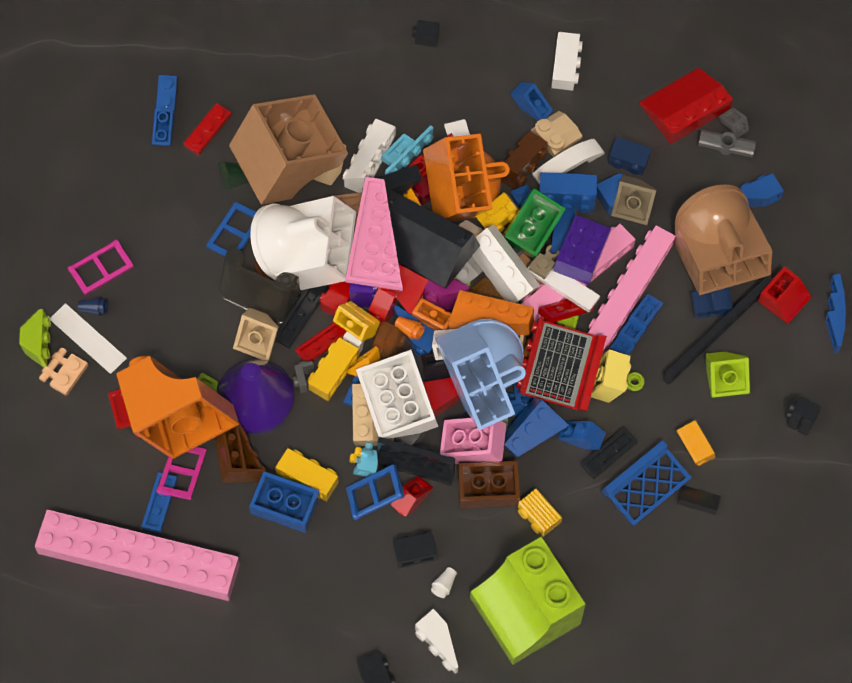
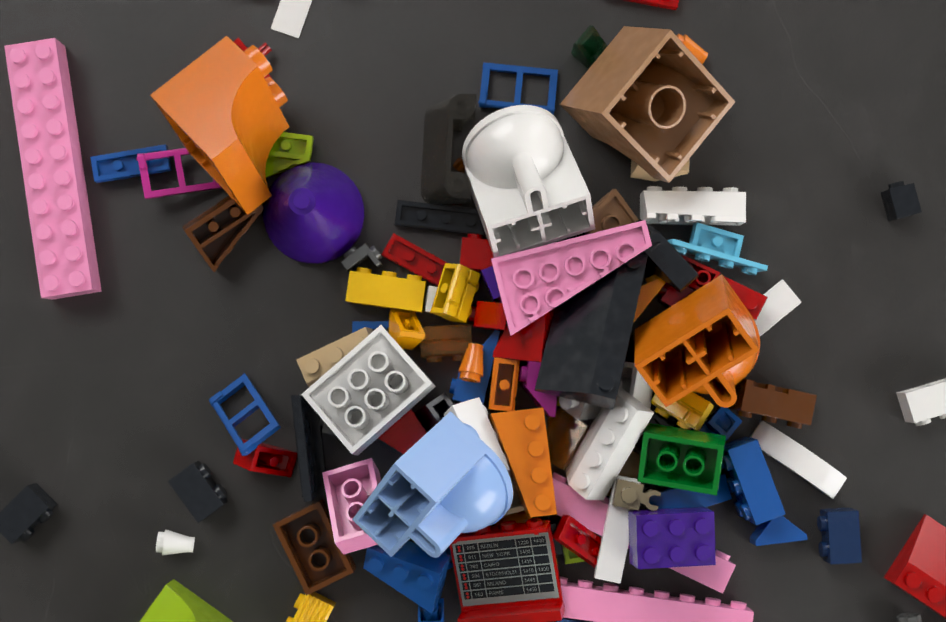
camera: 65 degrees right, 20 degrees up
tan slope [233,308,279,361] -> none
blue brick [249,471,320,533] -> none
yellow brick [275,448,339,502] -> none
medium azure piece [349,443,378,477] -> none
white slope [415,609,458,674] -> none
blue slope [510,82,553,121] -> none
tan slope [531,111,583,157] -> none
dark tan slope [611,175,657,225] -> none

